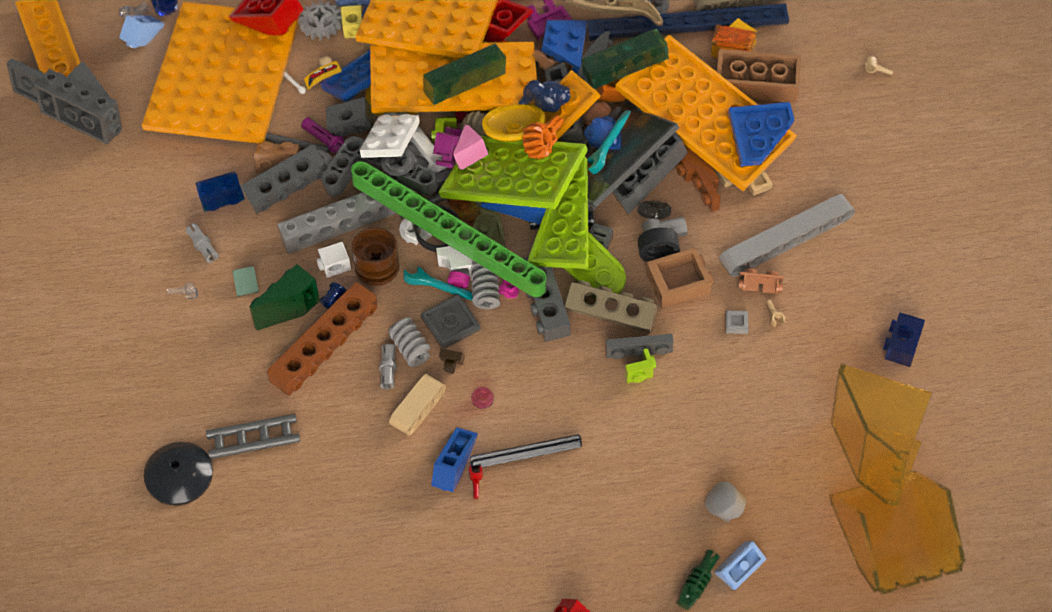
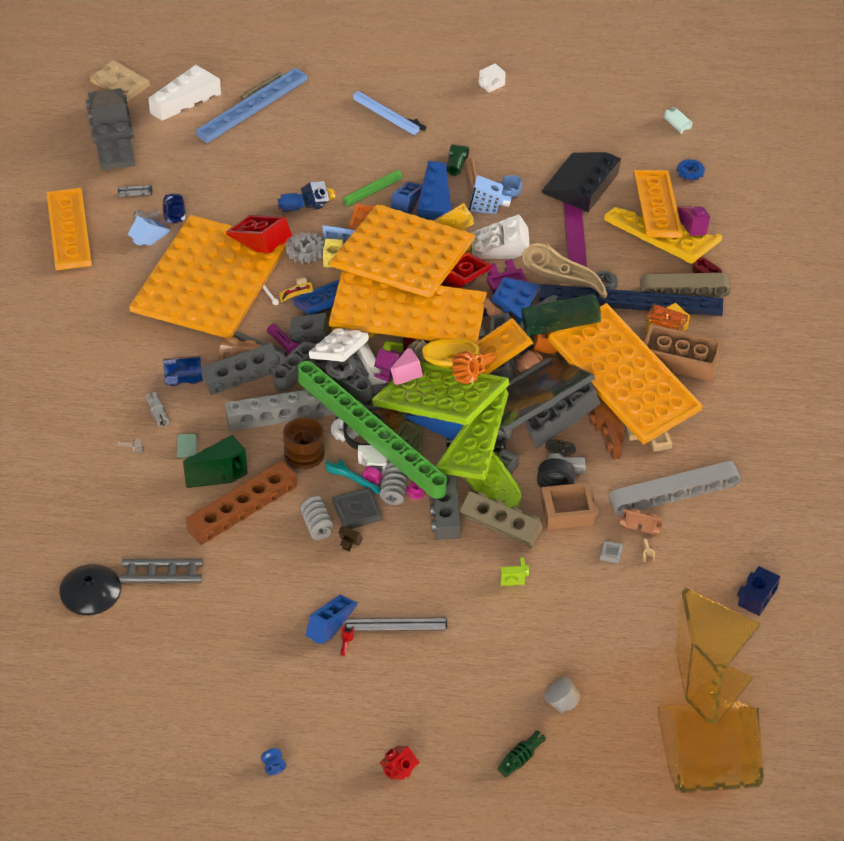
camera: 10 degrees right, 10 degrees down
dark grey wedge [6,58,122,145] -> none
white brick [316,242,351,278] -> none
clear blue bush [320,282,347,309] -> none
light grey pin [379,344,397,390] -> none
tan beam [389,374,446,436] -> none
clear green brick [423,43,506,105] -> none
clear pink plate [471,387,494,409] -> none
dark blue hair [519,80,571,112] -> none
blue piece [584,116,621,149] -> none
teal piece [587,111,631,175] -> none
dark grey plate [605,334,674,359] -> none
light blue slope [714,541,767,590] -> none
blue plate [728,102,795,167] -> none
tan hand [865,56,893,75] -> none

